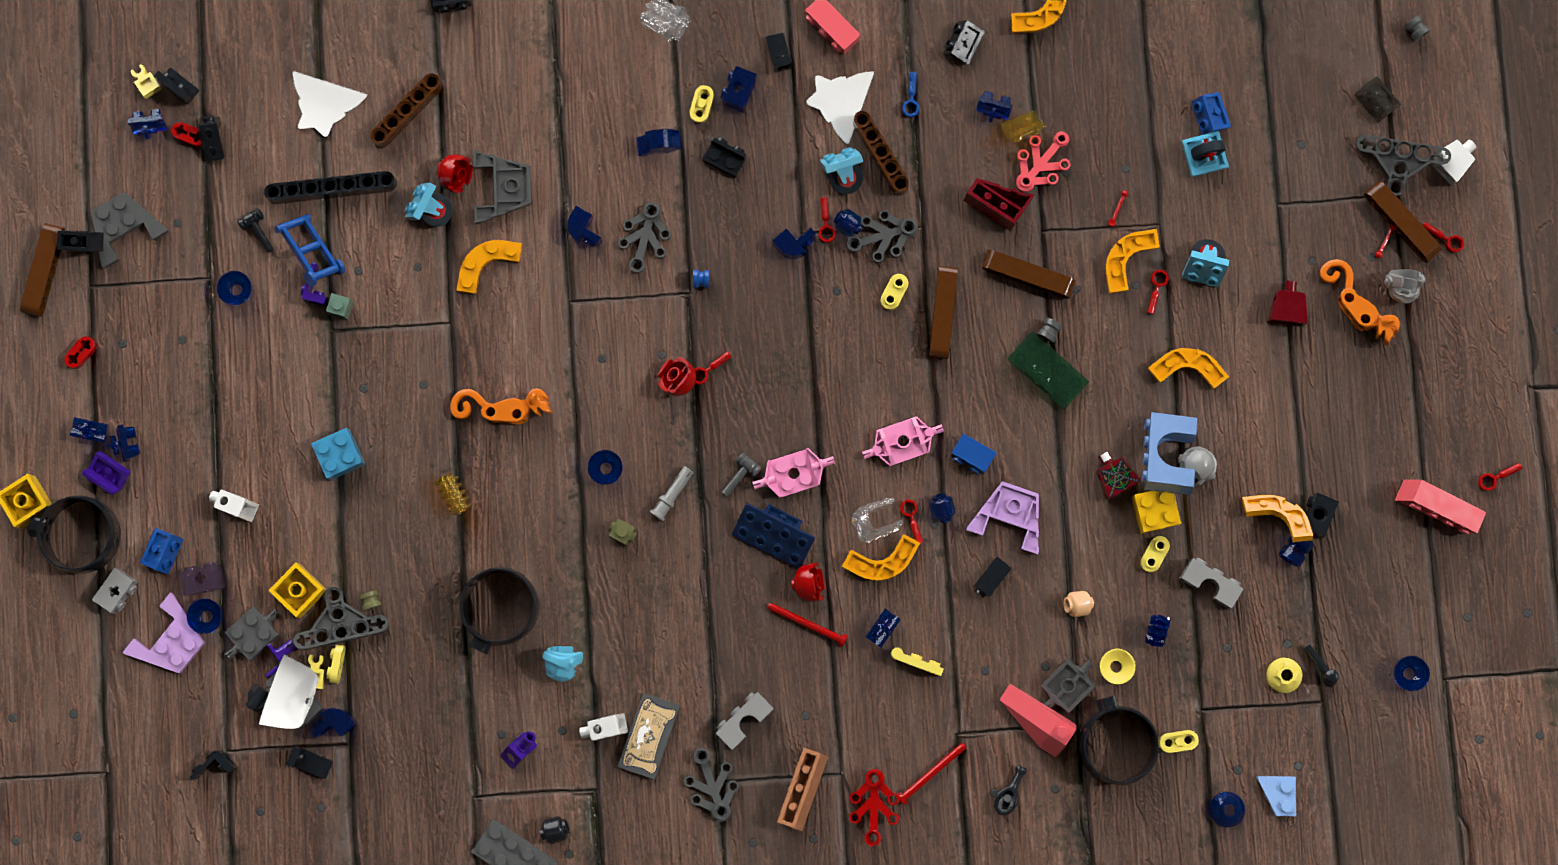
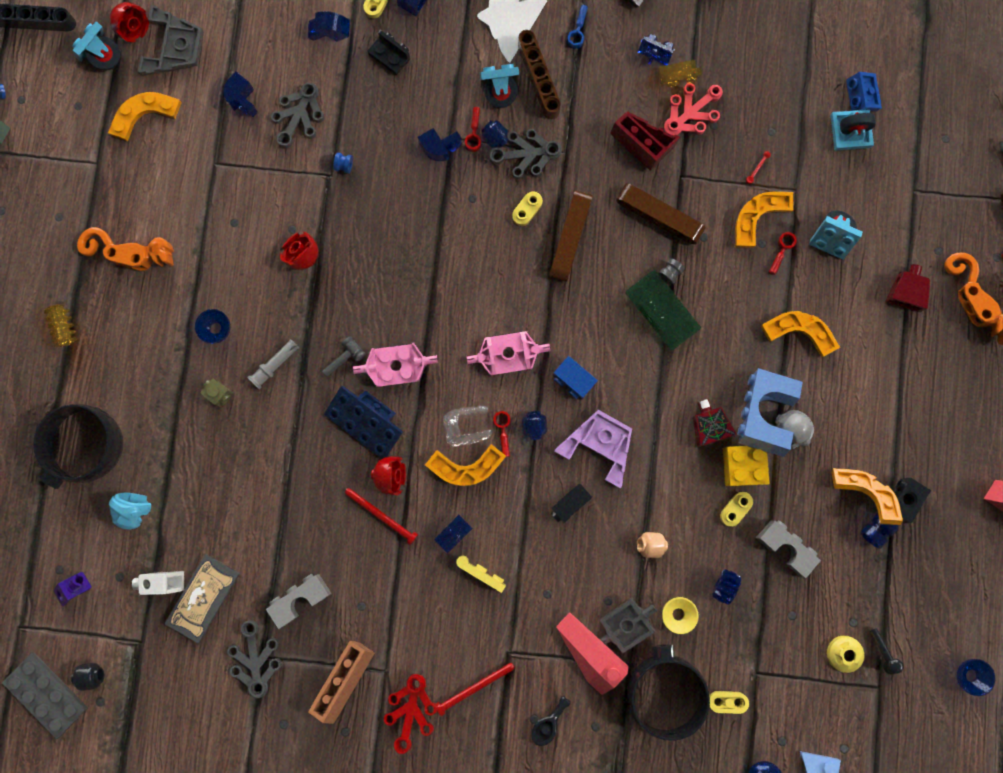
camera: 10 degrees right, 0 degrees up
red piece [695,351,732,385] -> none

